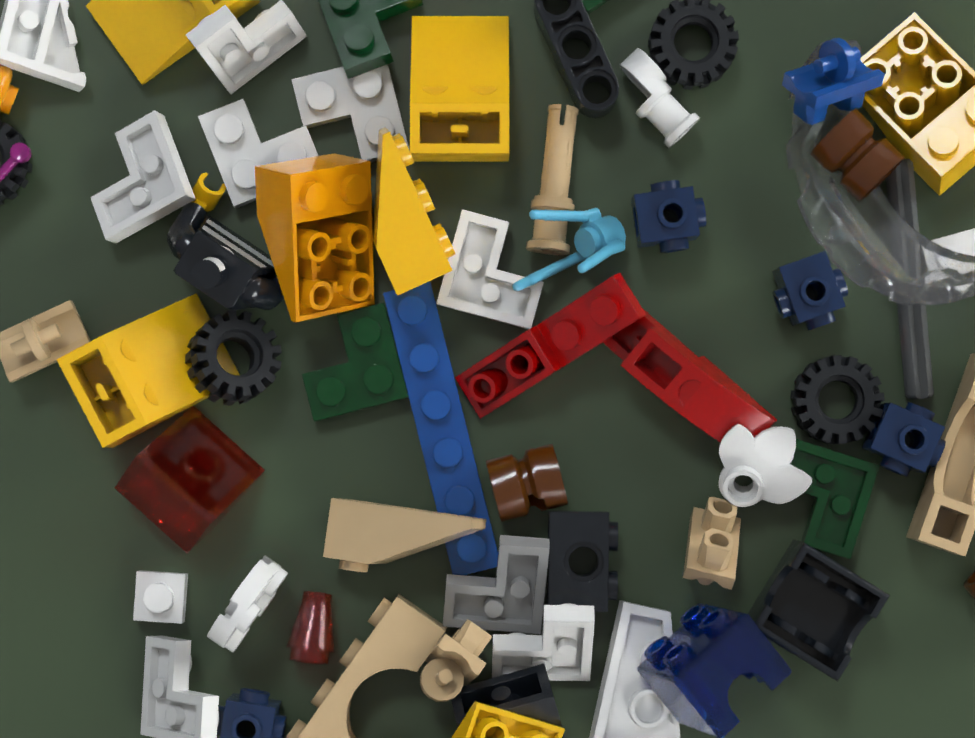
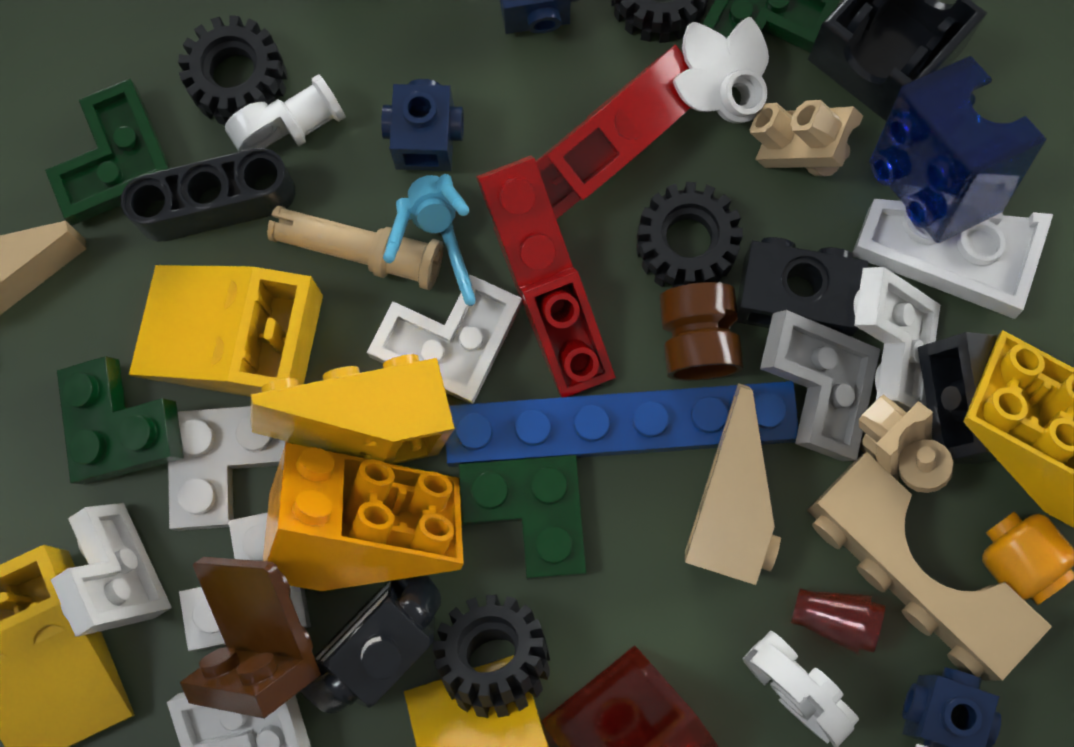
camera: 75 degrees left, 10 degrees down
none -> reddish brown bracket [180,557,321,719]
none -> black tyre [636,182,743,288]

